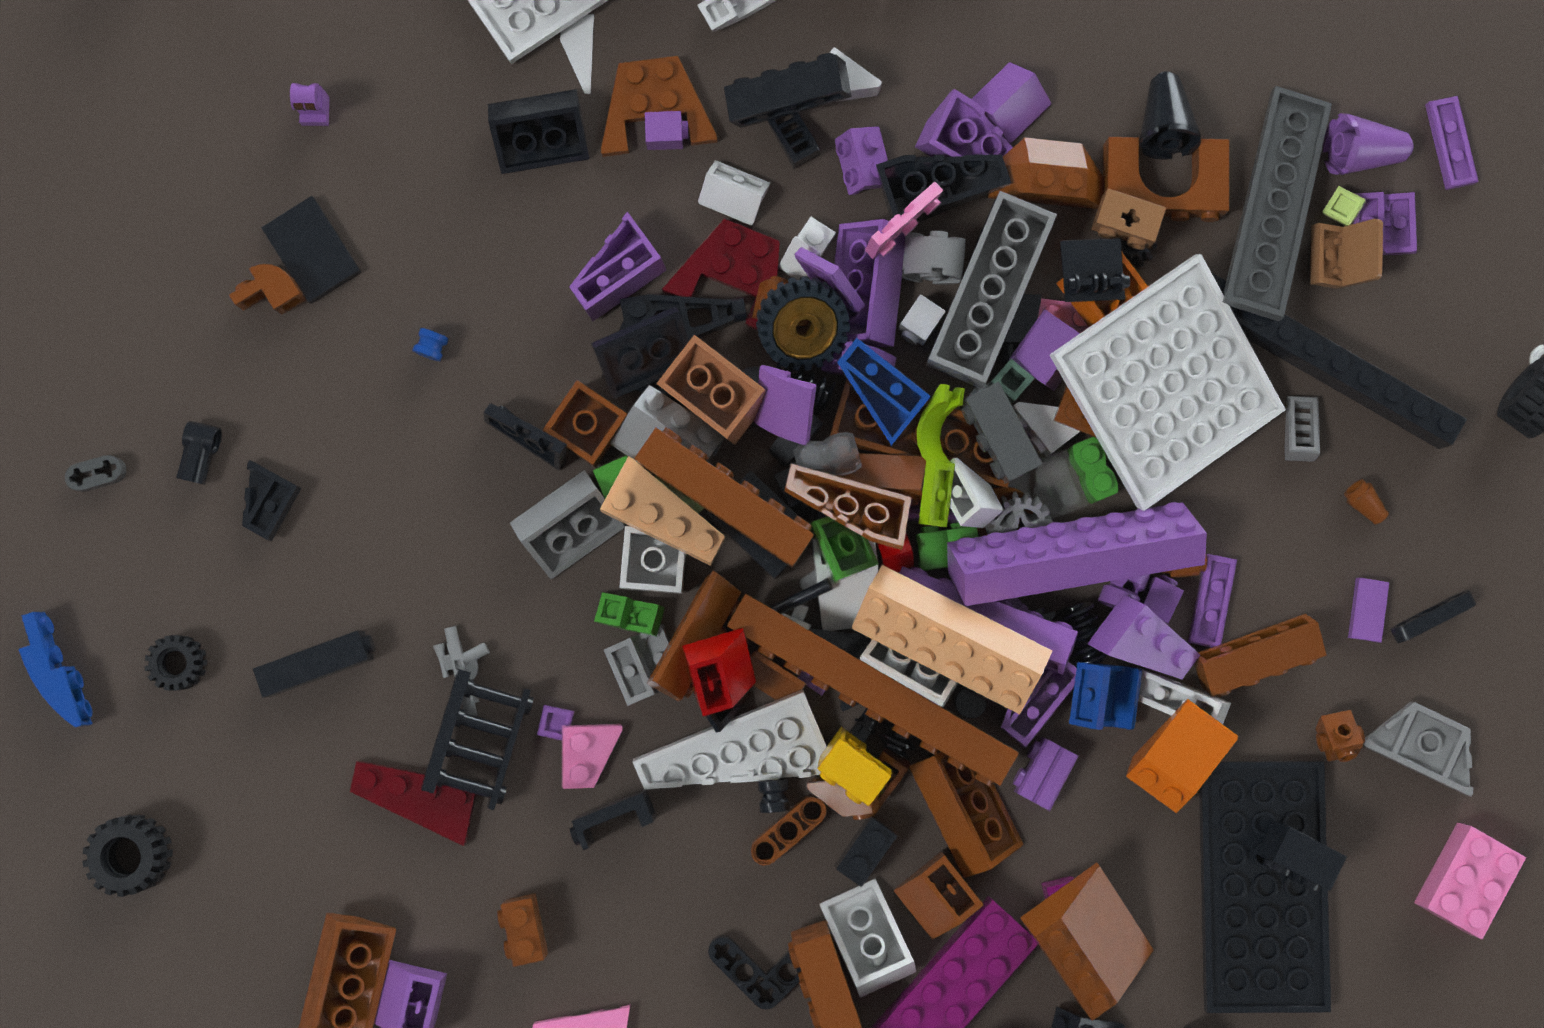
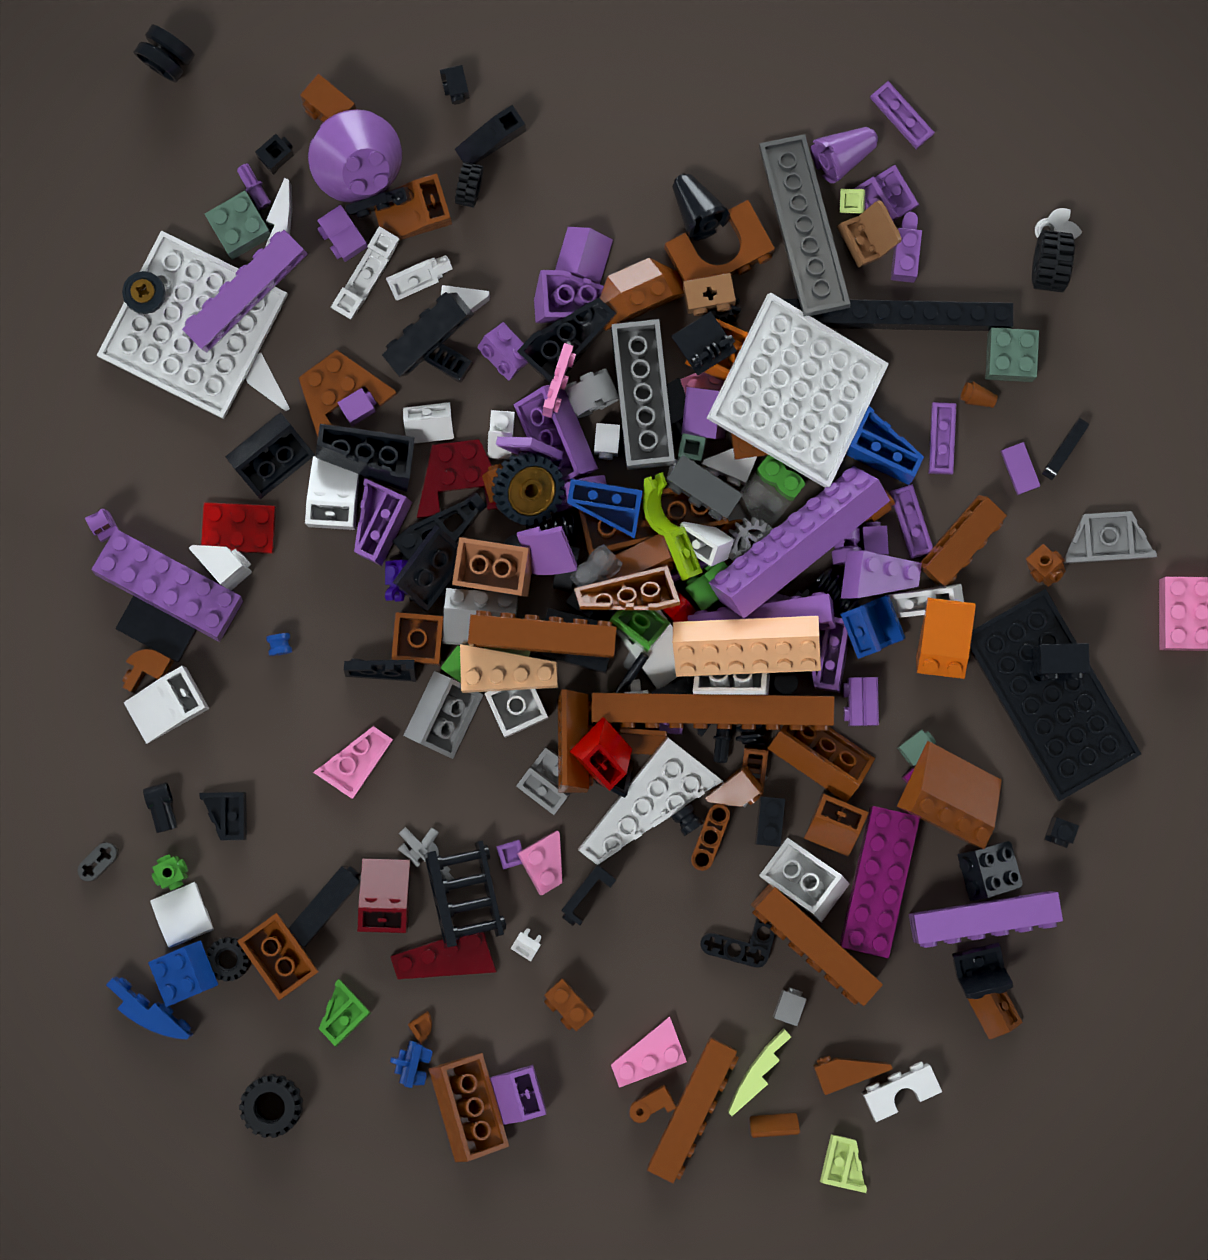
camera: 25 degrees left, 0 degrees up
bright green slope [594,592,665,637] -> none
yellow brick [817,727,892,806] -> none
light grey slope [1285,396,1320,462] -> none
none -> medium lavender brick [91,528,243,642]
none -> white slope [124,666,209,744]
none -> blue brick [148,940,218,1007]
none -> white slope [150,882,214,948]
none -> bright green brick [152,854,189,891]
none -> white slope [189,545,252,590]
none -> red plate [201,503,276,554]
none -> dark orange slope [237,913,319,1000]
none -> white slope [305,456,359,530]
none -> bright pink wing [313,726,393,799]
none -> black wedge [315,424,415,492]
none -> bright green wing [319,979,371,1047]
none -> slope [357,859,410,933]
none -> dark purple plate [385,560,408,602]
none -> white hinge [386,255,453,301]
none -> blue hips [390,1040,432,1088]
none -> dark orange tile [408,1011,432,1044]
none -> white tile [511,928,541,961]
none -> blue wedge [845,406,924,485]
none -> medium lavender brick [891,212,922,283]
none -> sand green brick [897,730,936,767]
none -> medium lavender tile [929,402,956,475]
none -> sand green brick [985,328,1039,382]

